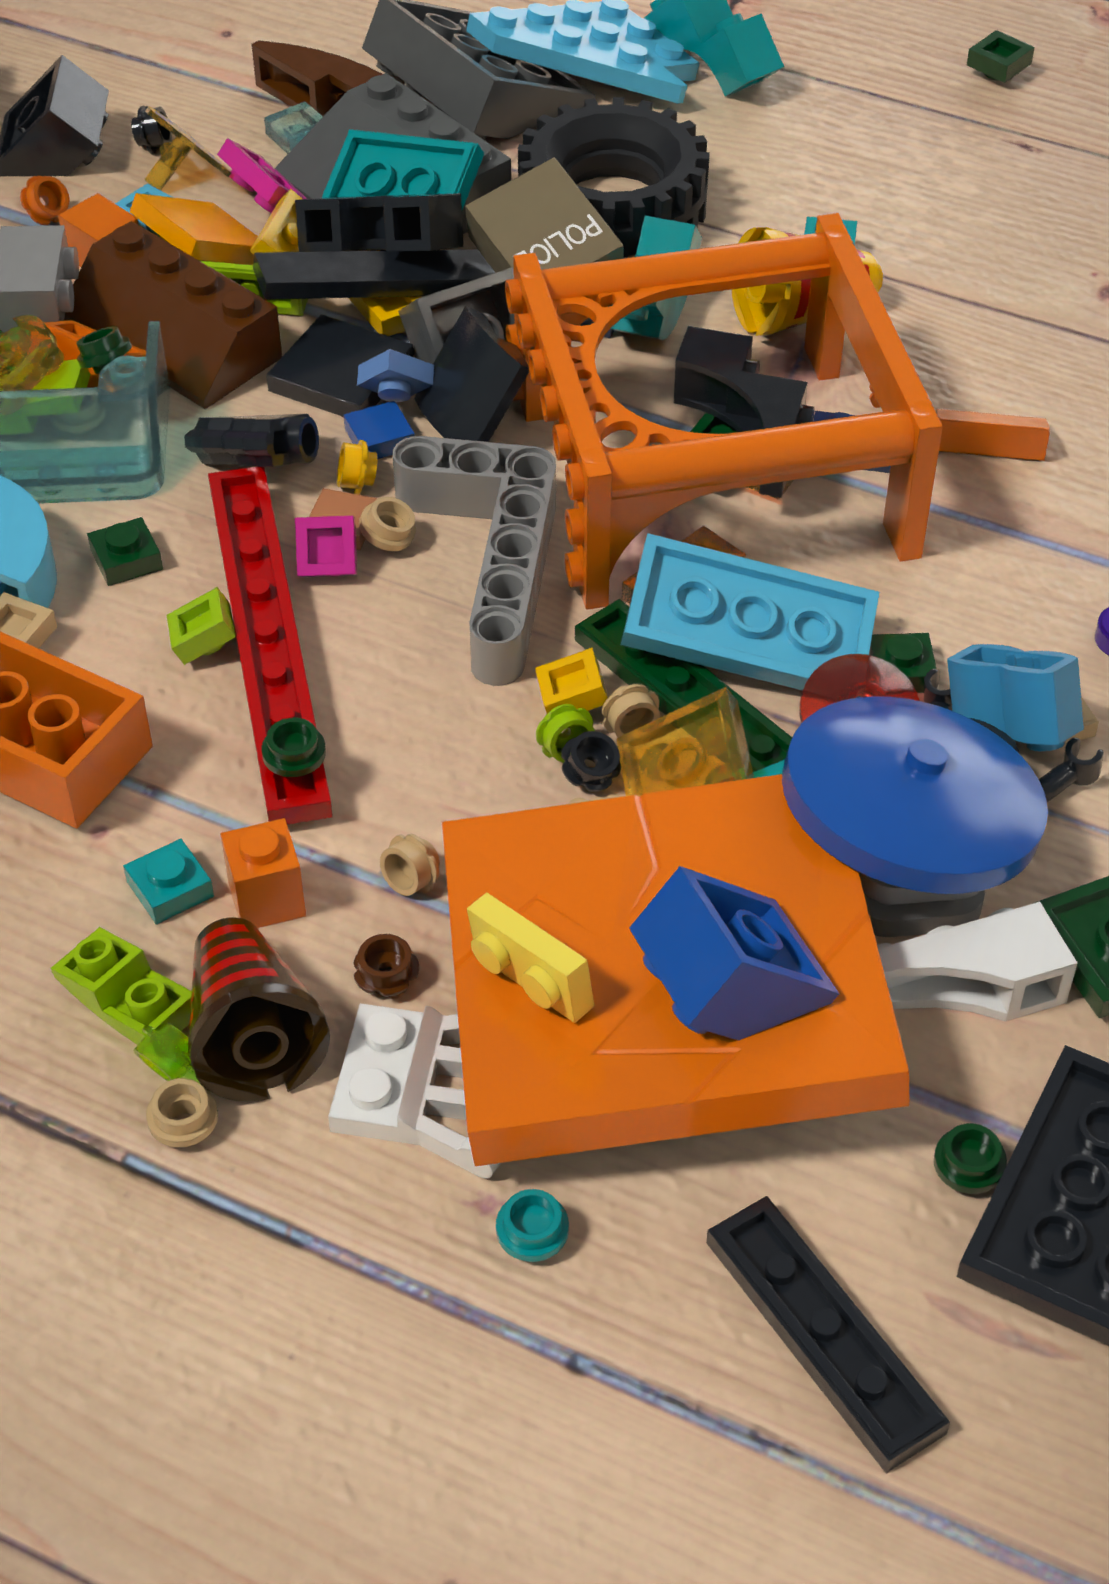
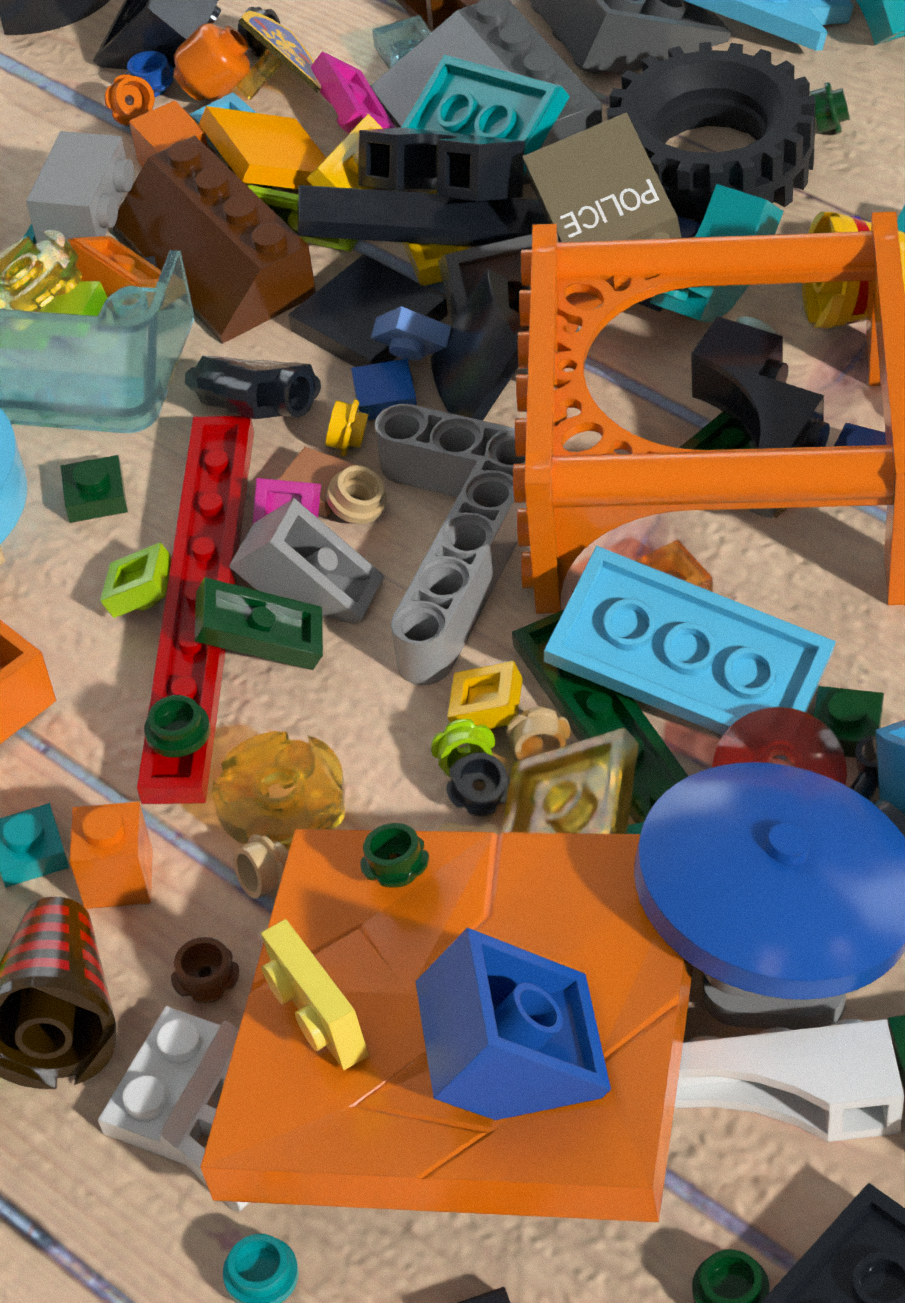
camera: 20 degrees right, 0 degrees up
dark green plate [76,326,132,374] -> none
none -> blue plate [126,51,174,97]
none -> orange head [173,23,250,101]
none -> dark green plate [194,577,323,670]
none -> clear yellow plate [212,731,346,850]
none -> light grey slope [229,498,384,624]
none -> dark green plate [360,823,429,888]
none -> dark green plate [810,82,850,134]

